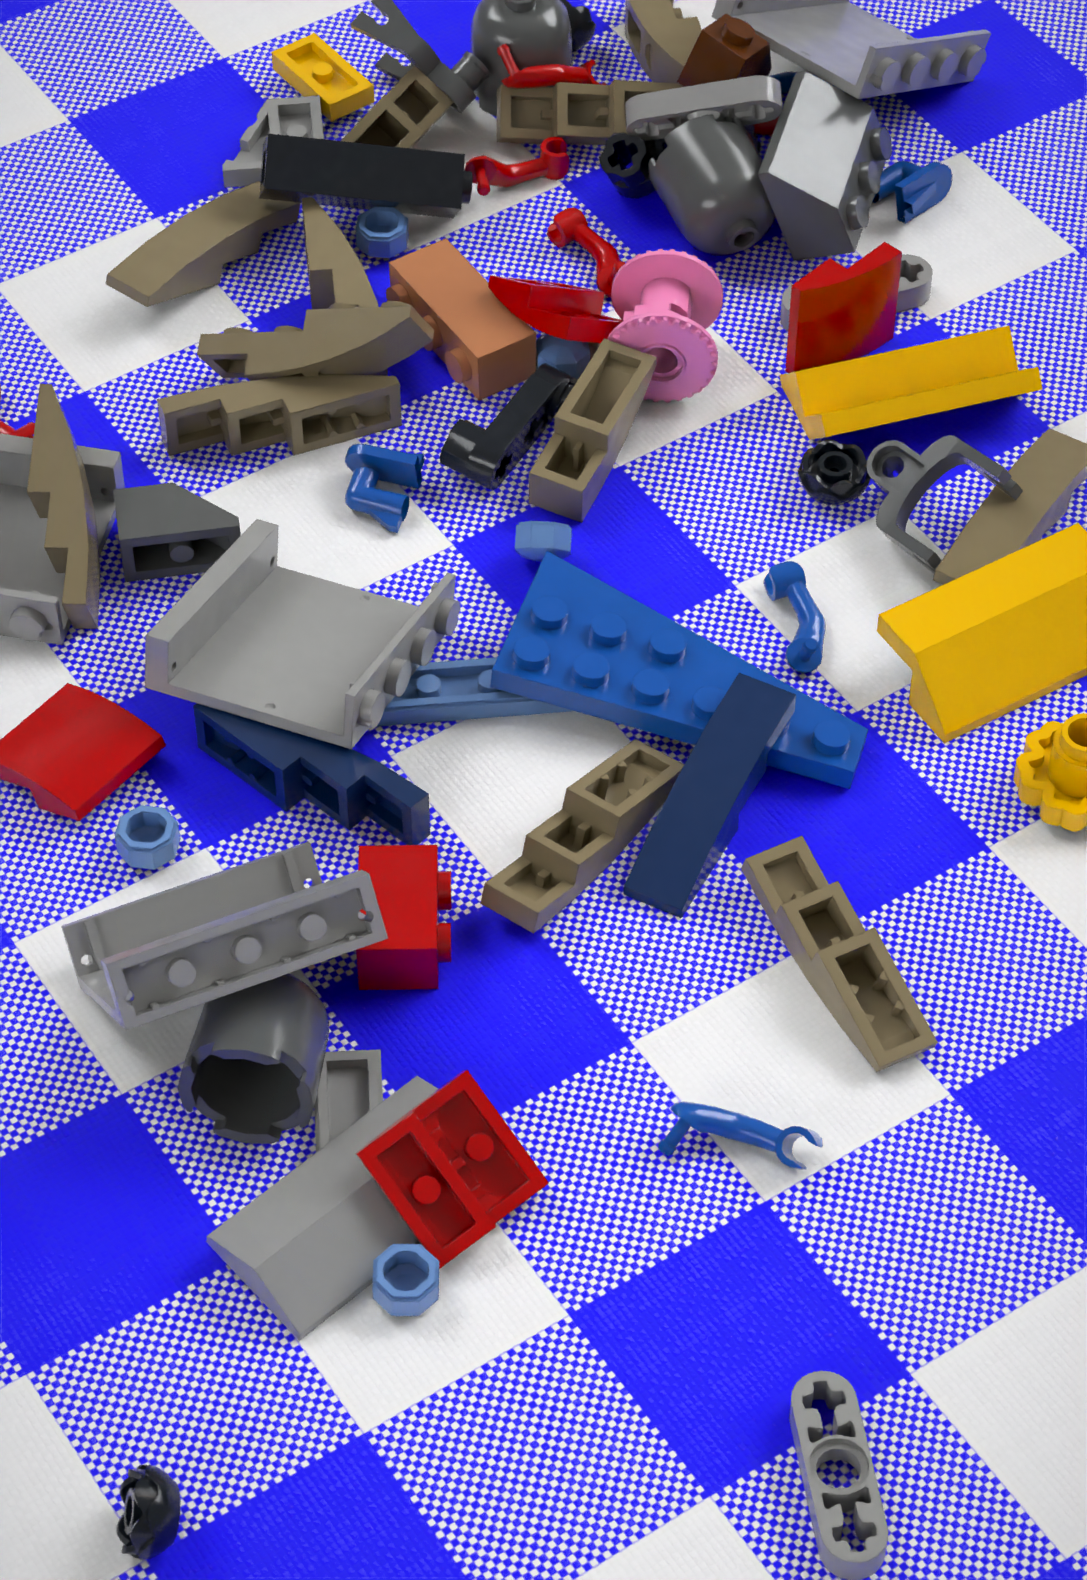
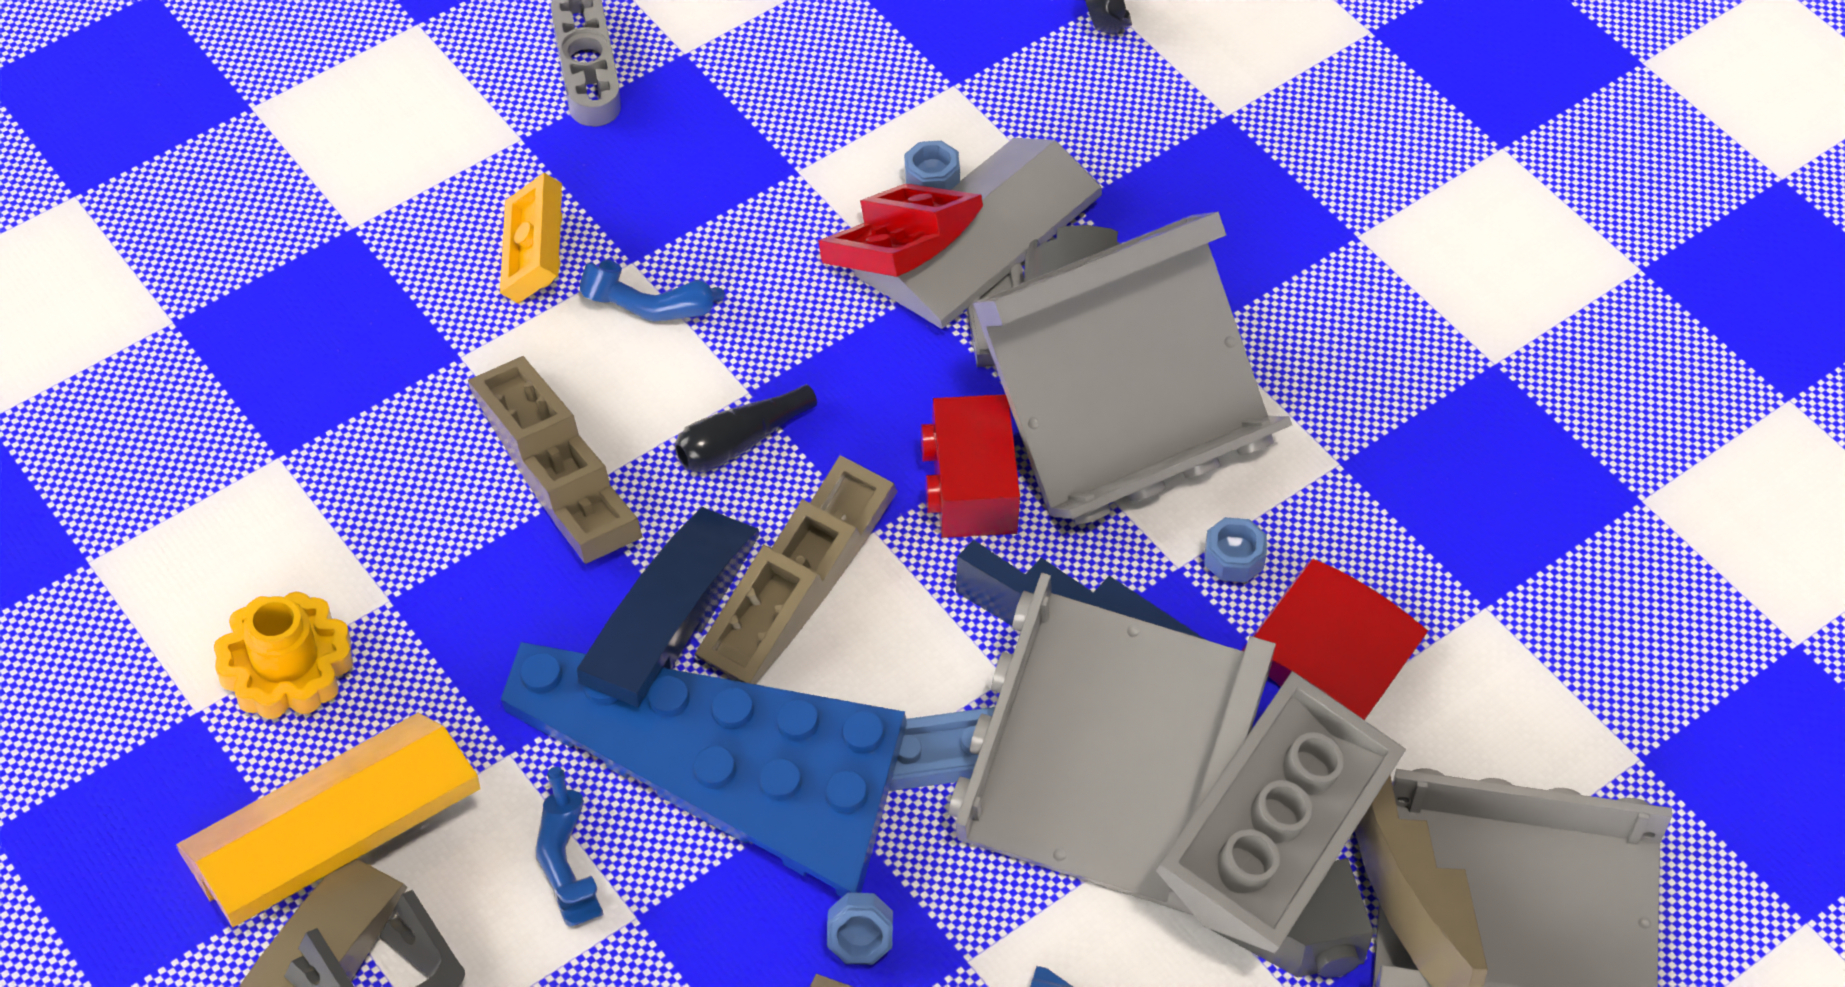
camera: 175 degrees right, 5 degrees up
none -> yellow plate [500,173,562,304]
none -> black piece [675,384,817,473]
none -> light grey slope [1156,671,1406,953]

